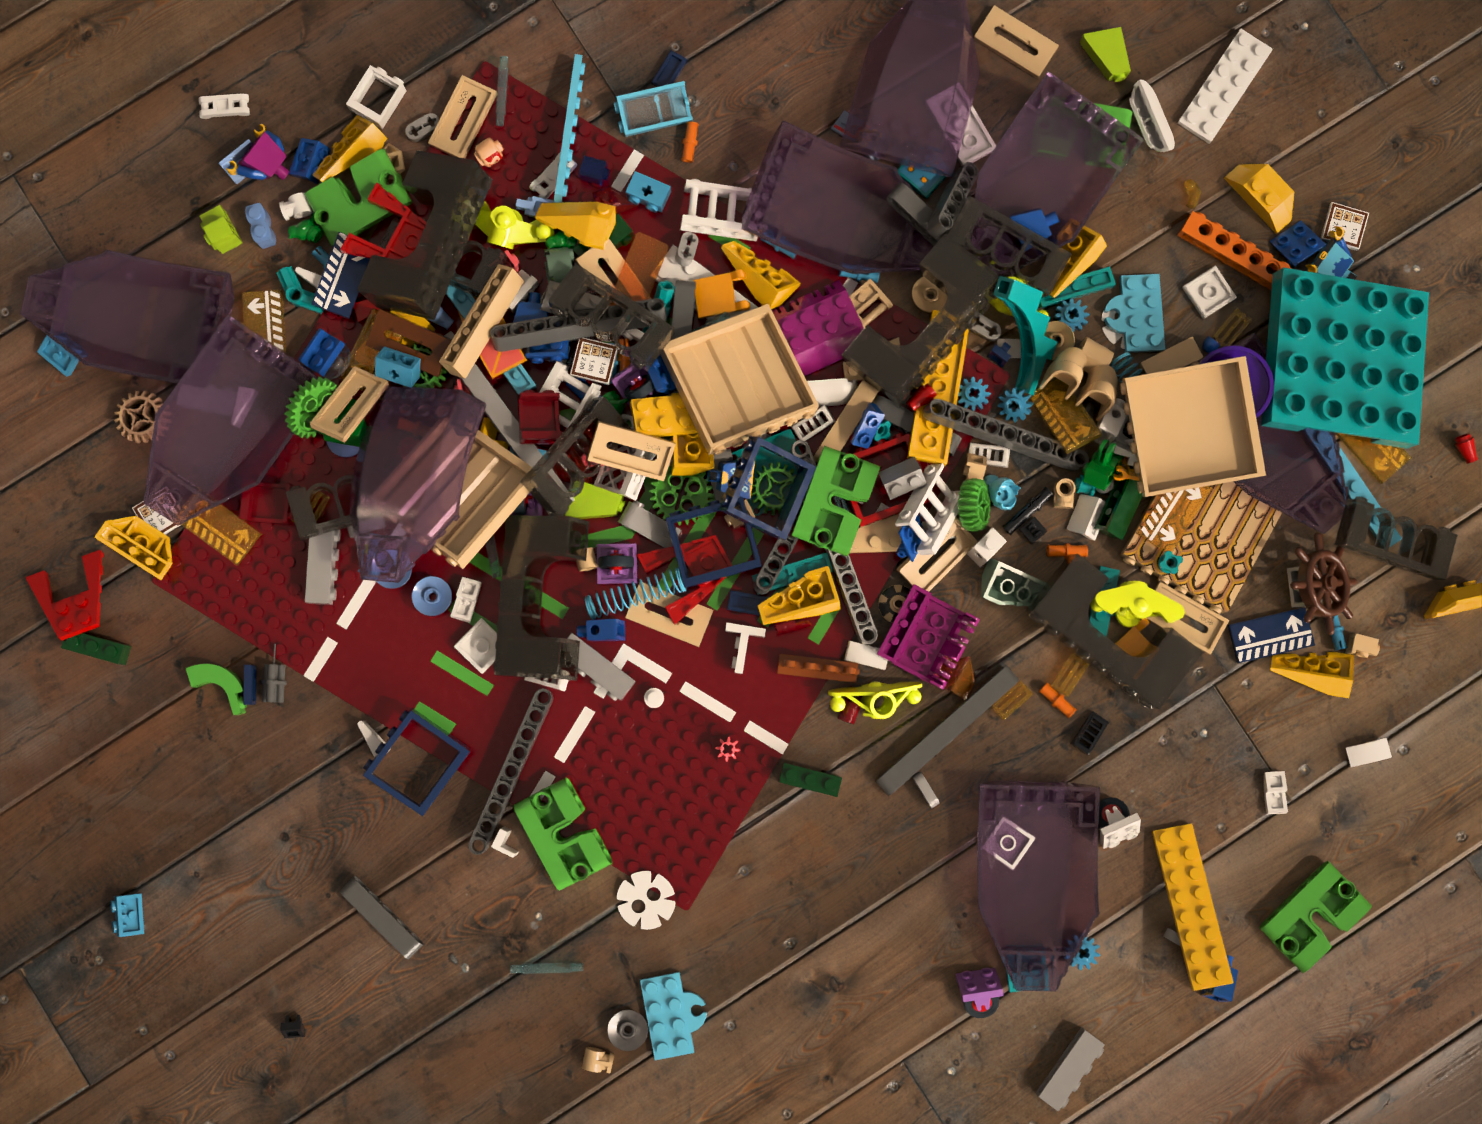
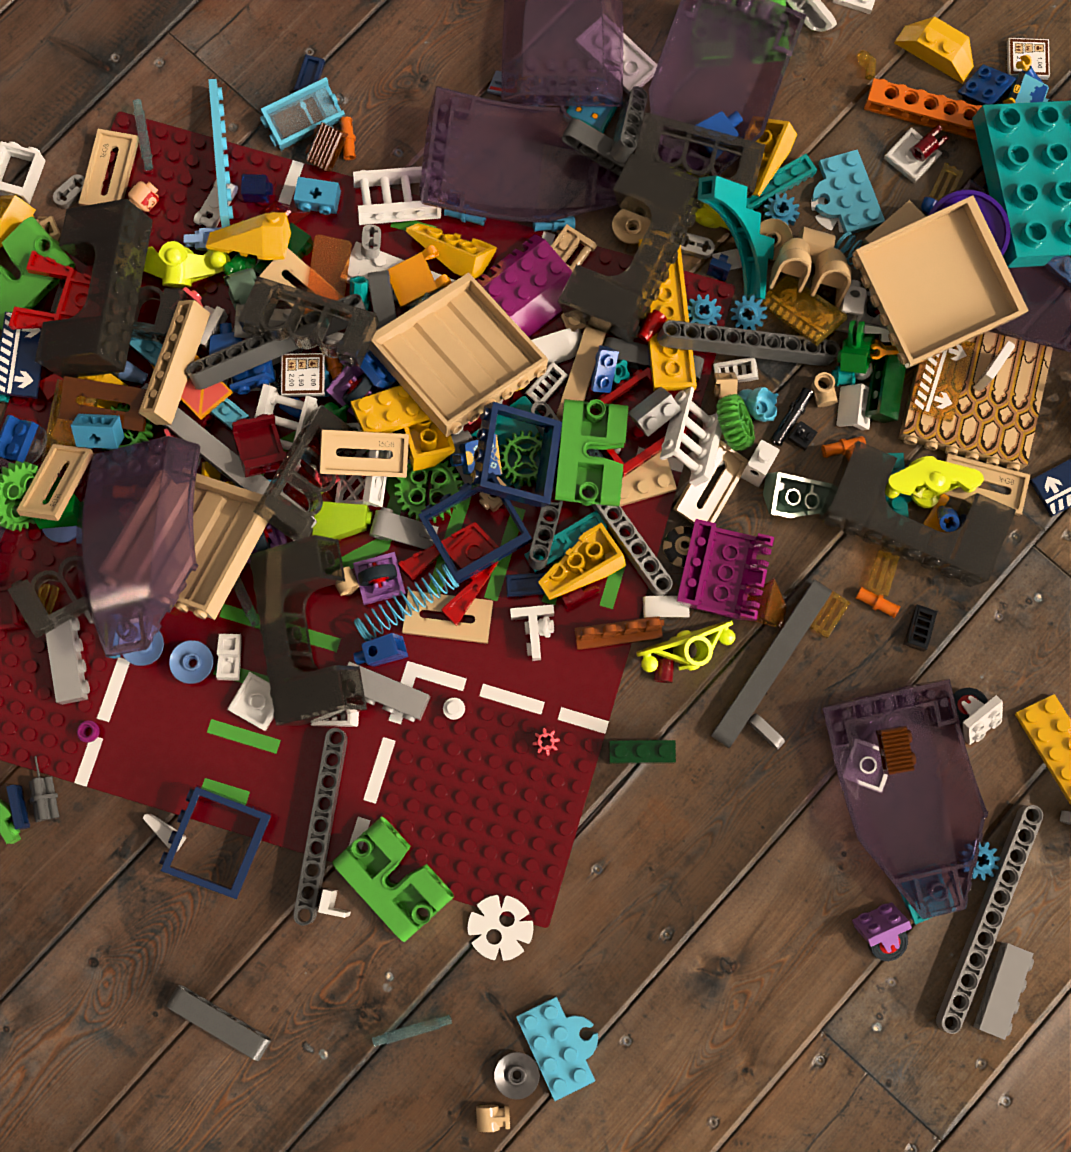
camera: 10 degrees left, 5 degrees down
blue hinge [897,515,926,562] -> none
teal brick [1158,551,1183,574] -> none
none -> magenta plate [77,721,100,743]
none -> reddish brown brick [305,122,348,172]
none -> white plate [538,616,554,638]
none -> reddish brown brick [876,726,916,775]
none -> dark red hinge [911,124,949,162]
none -> light grey beam [936,805,1043,1034]
none -> blue hinge [937,506,960,532]
none -> white tile [974,341,1015,391]

